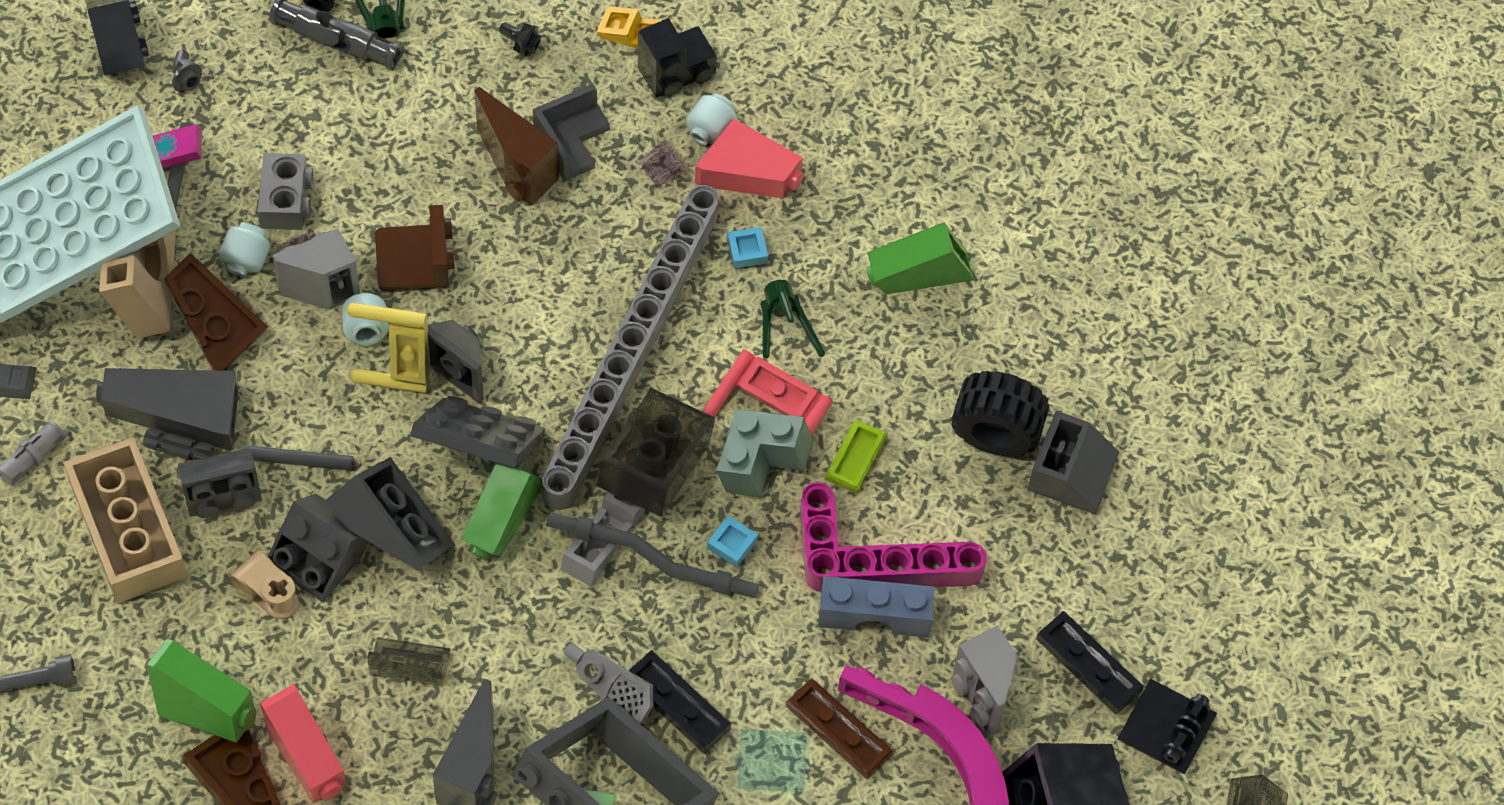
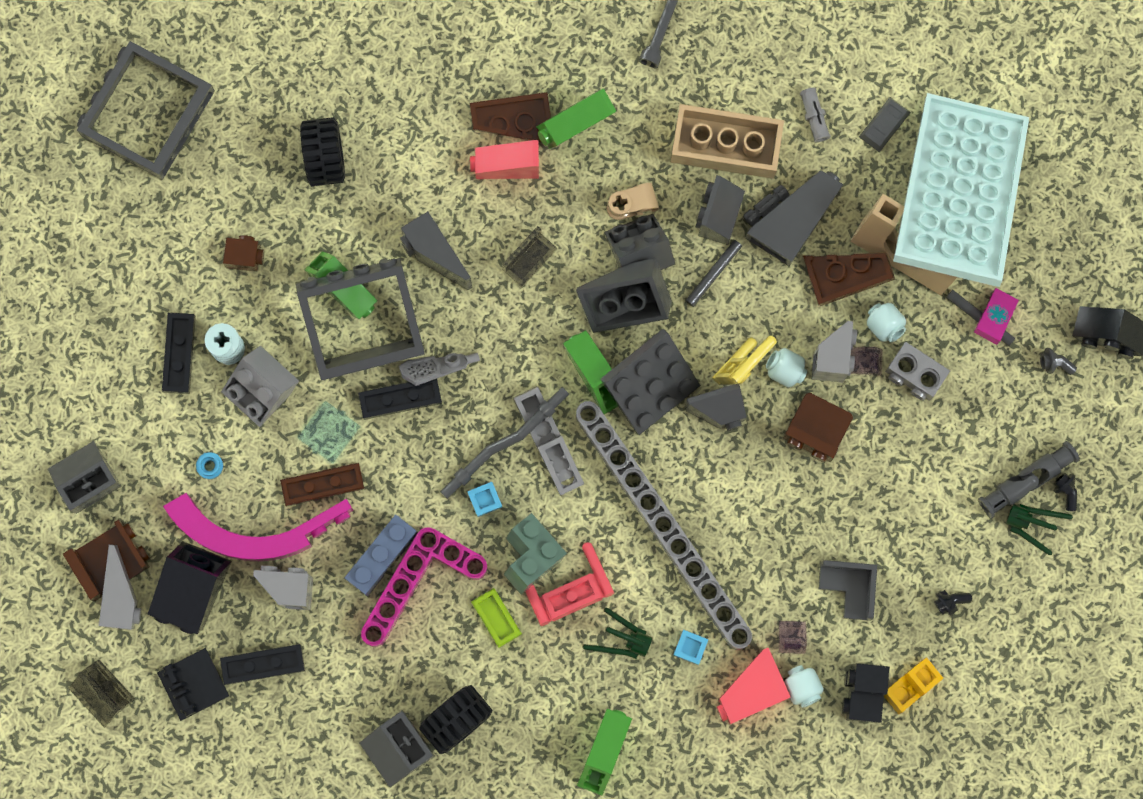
camera: 125 degrees right, 20 degrees up
reddish brown slope [474,87,559,205] -> none
clear smoke brick [597,388,715,517] -> none

